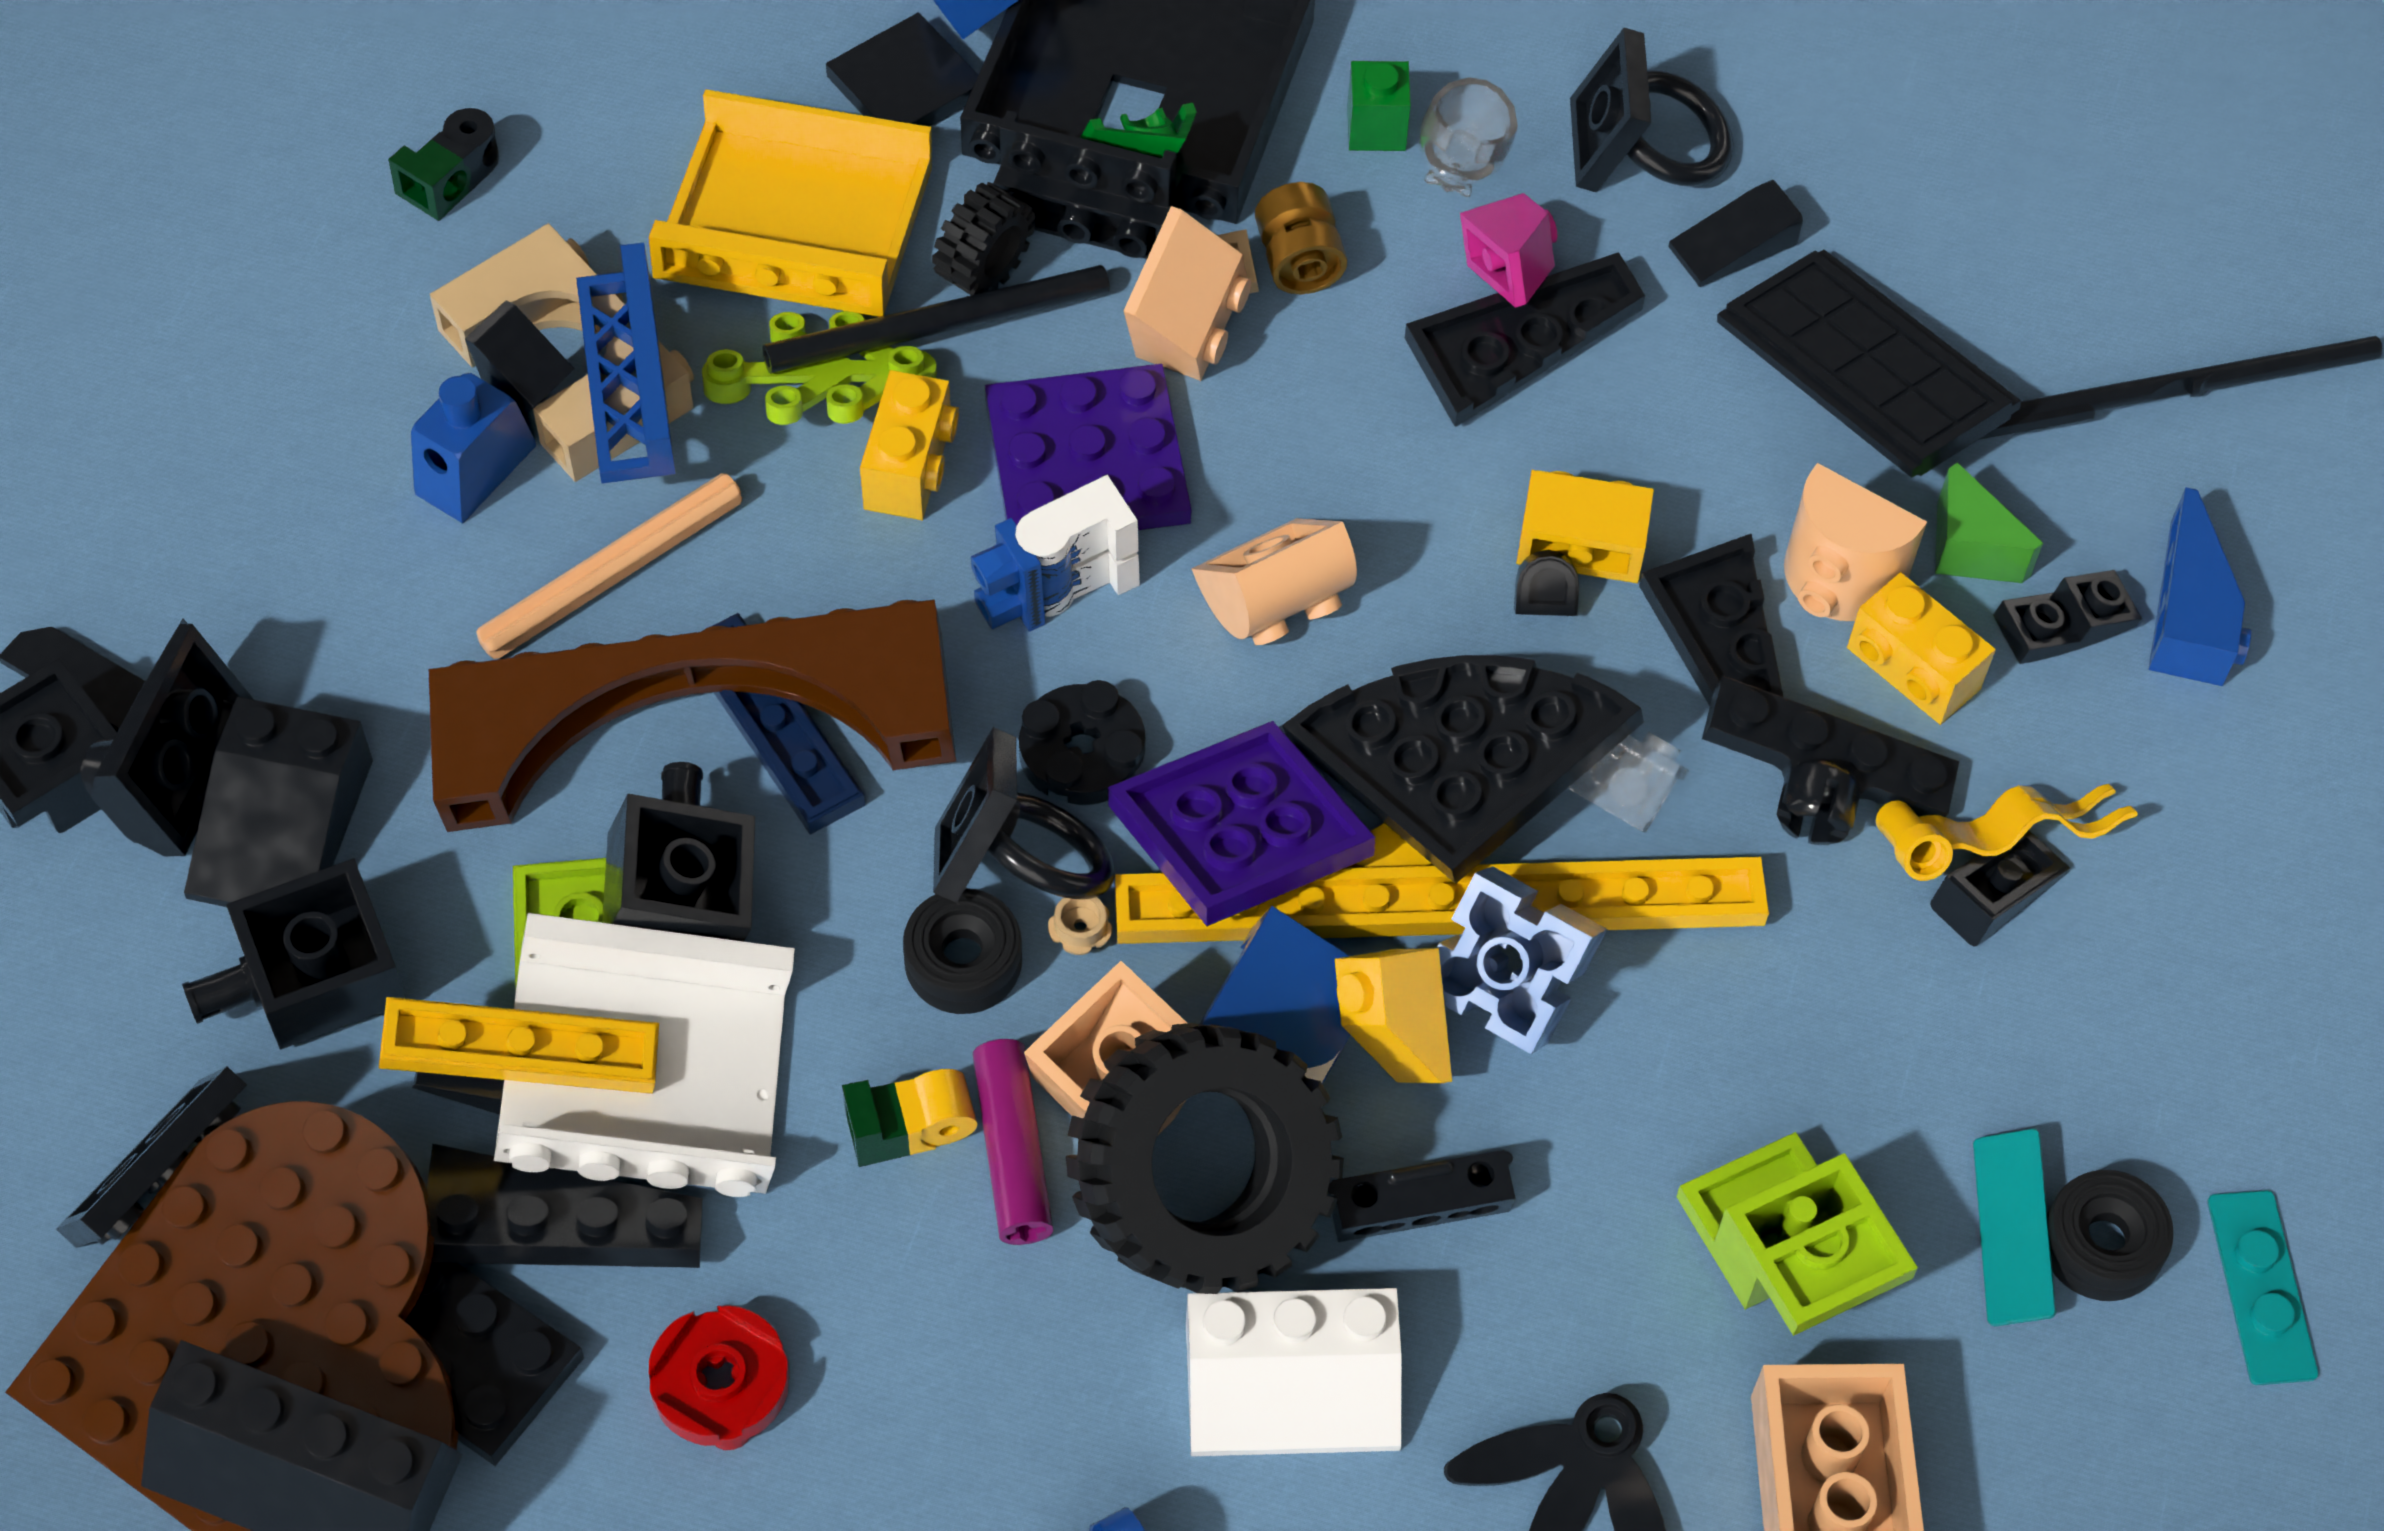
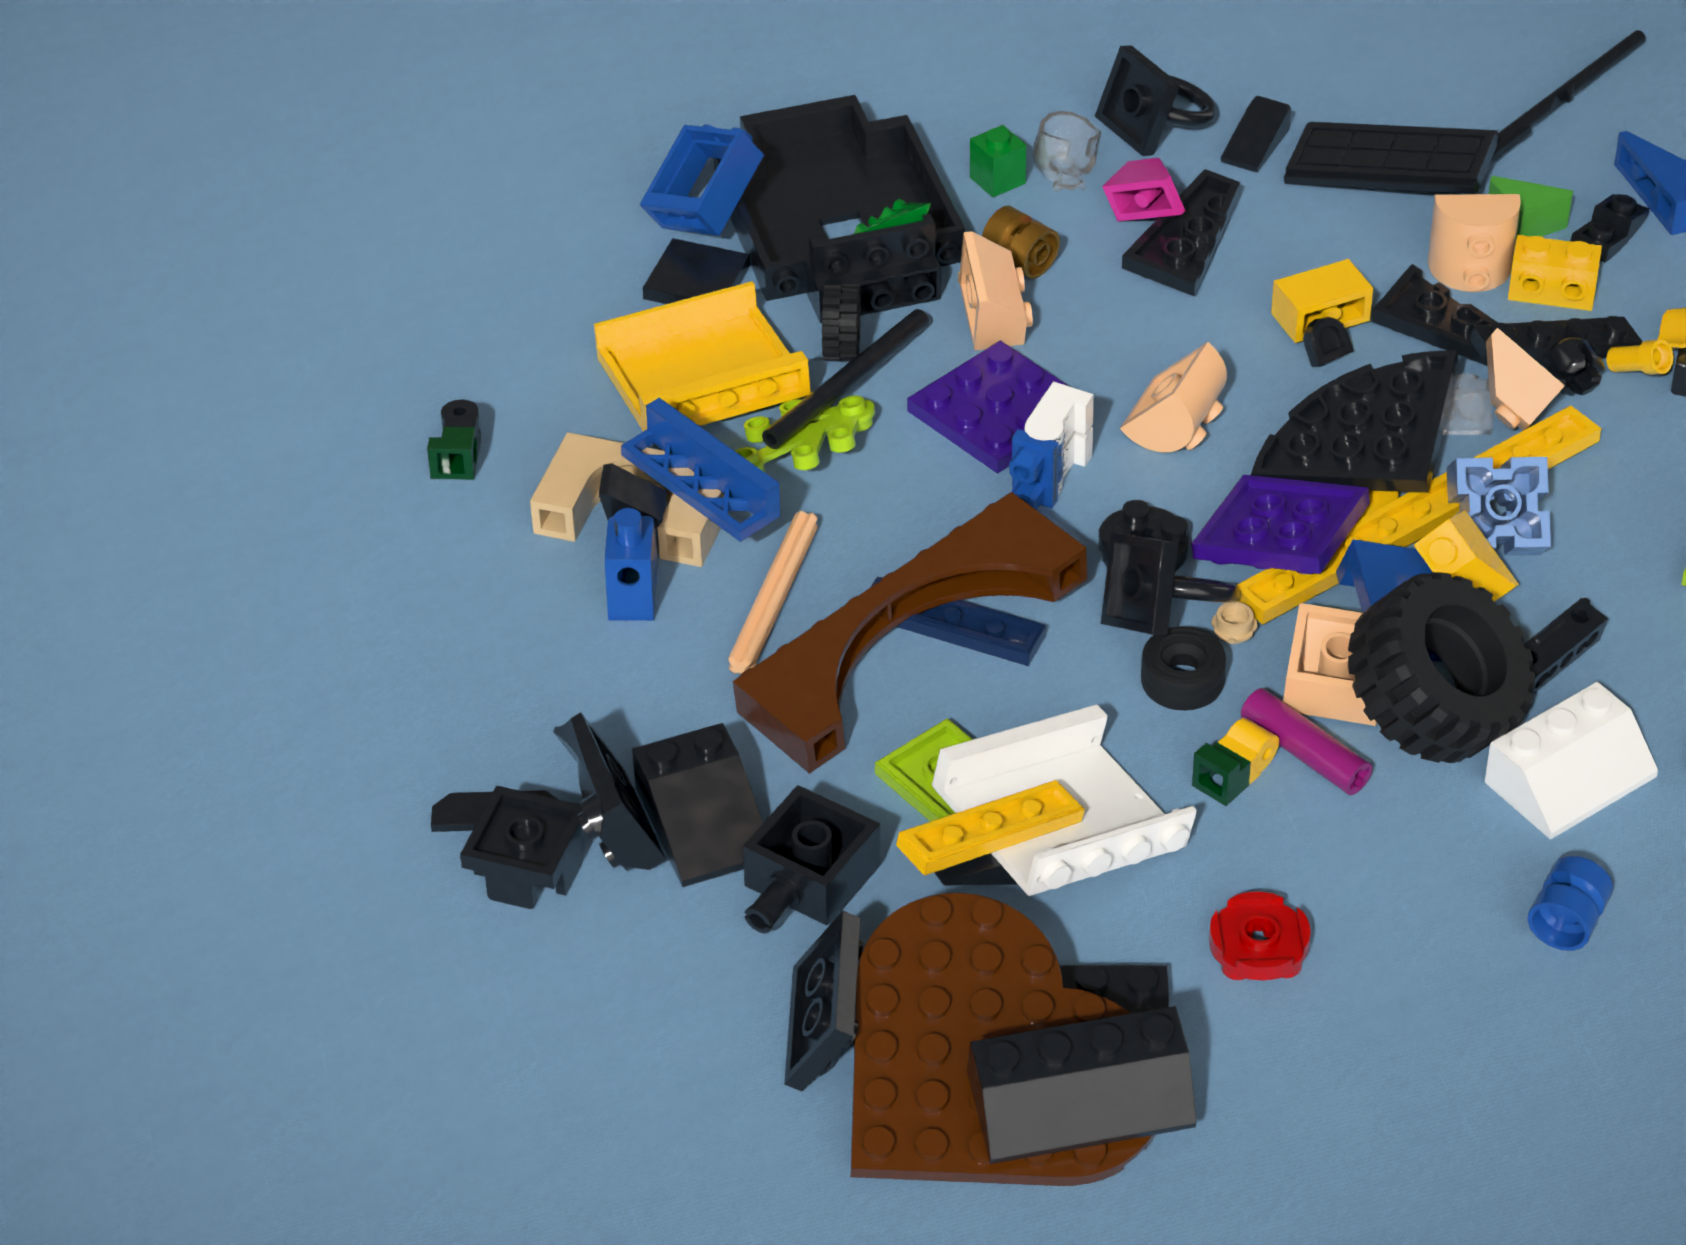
camera: 30 degrees left, 15 degrees down
black wing [427,1143,703,1268] -> none
black brick [602,762,755,941] -> none
yellow brick [860,370,959,521] -> none
none -> light nougat slope [1486,328,1565,431]

